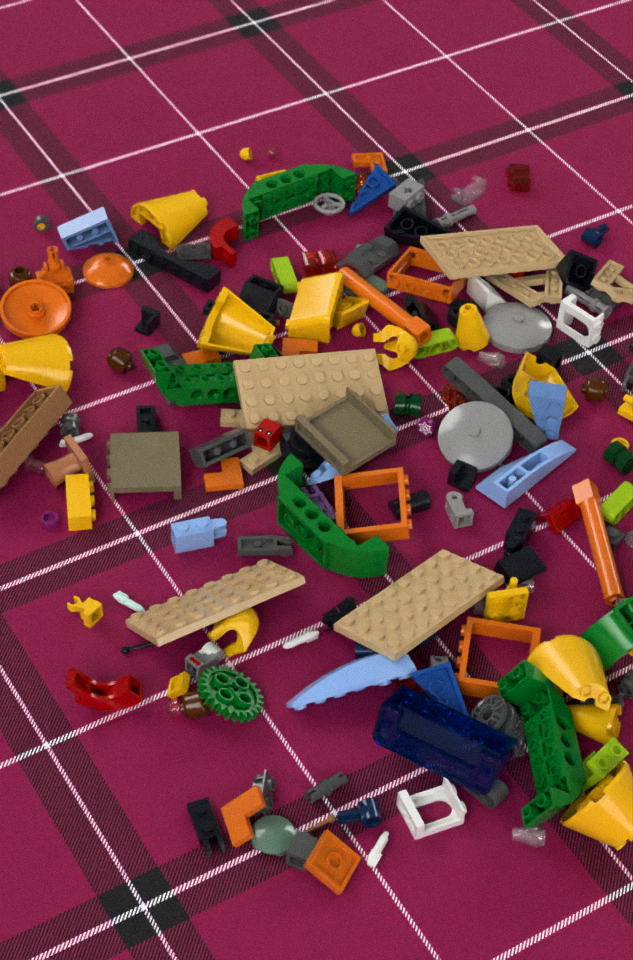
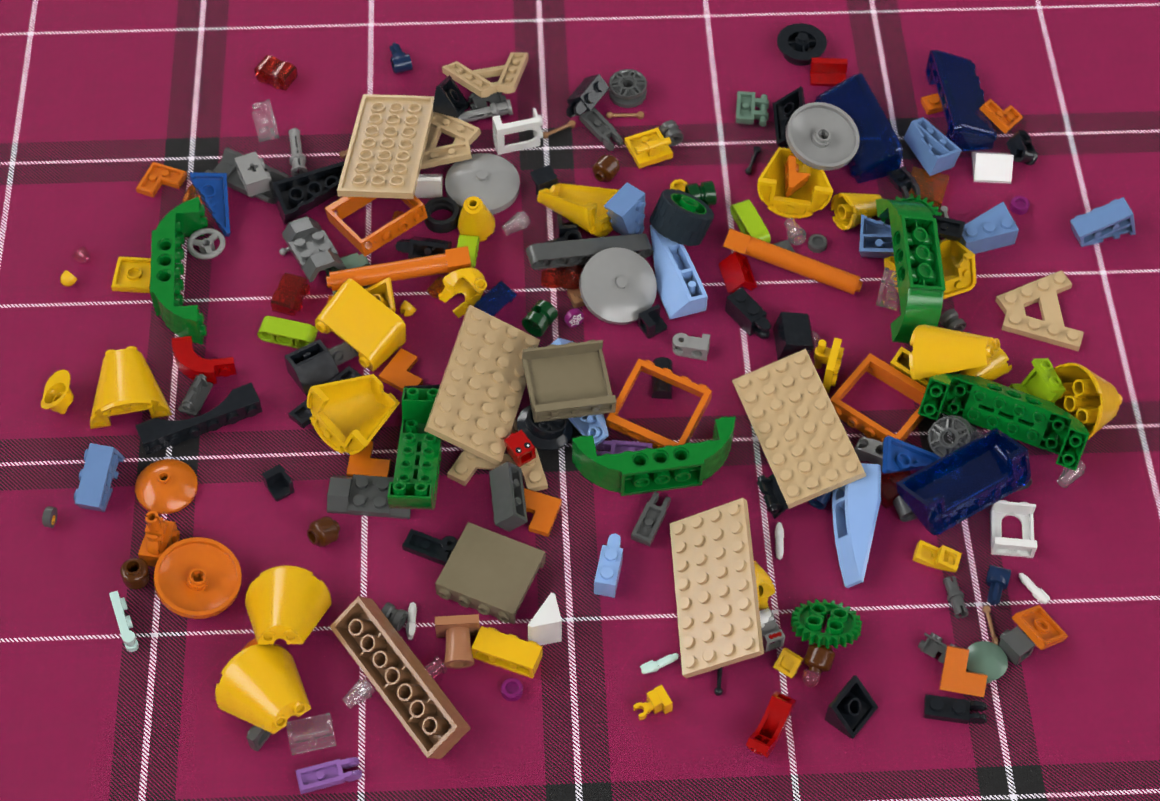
camera: 60 degrees left, 10 degrees up
none -> yellow piece [40,369,74,415]
none -> clear blue hinge [474,281,517,316]
none -> white slope [528,592,562,646]
none -> medium nougat hinge [543,120,576,139]
none -> black wheel [650,189,714,246]
none -> black slope [825,675,878,739]
none -> yellow slope [912,540,962,572]

